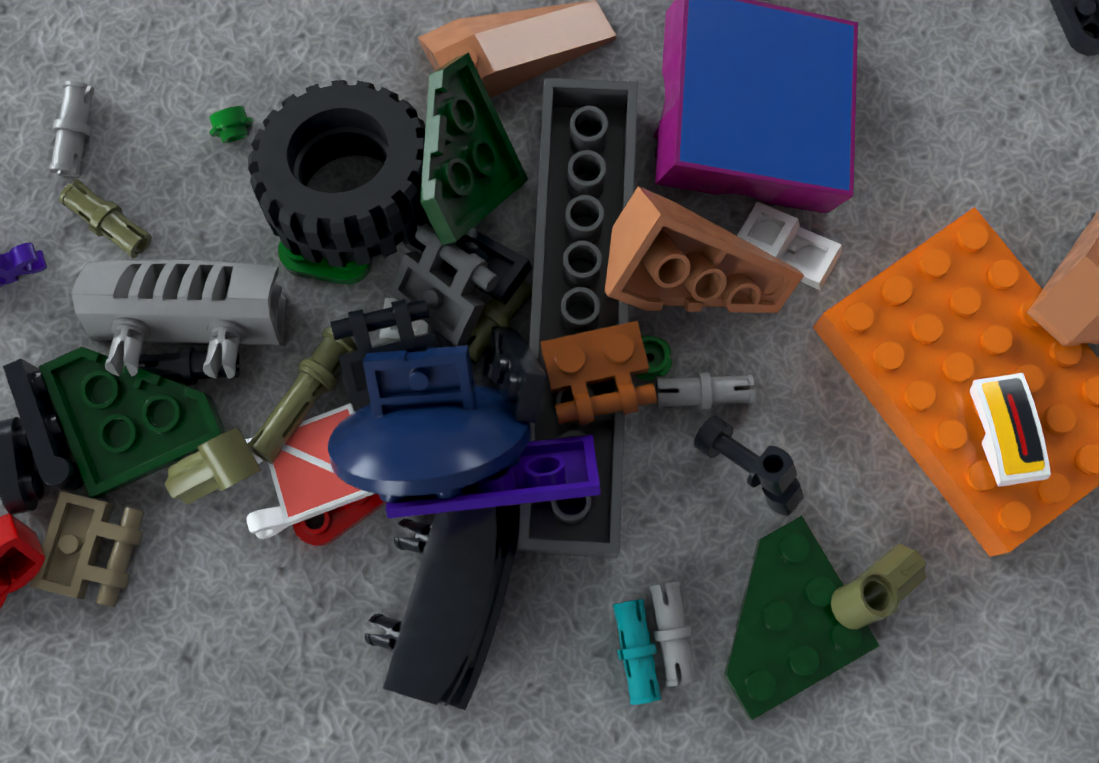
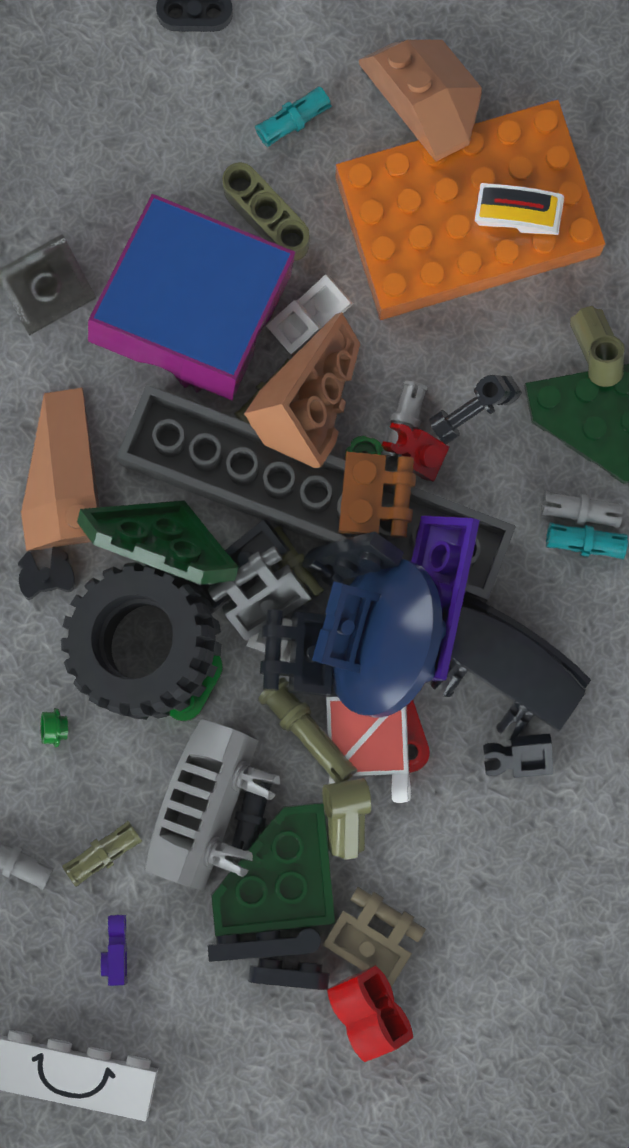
camera: 75 degrees left, 5 degrees up
none -> black piece [18,547,75,600]
none -> olive beam [222,162,310,261]
none -> teal pin [255,86,332,147]
none -> red plate [381,423,450,482]
none -> black plate [483,733,553,778]

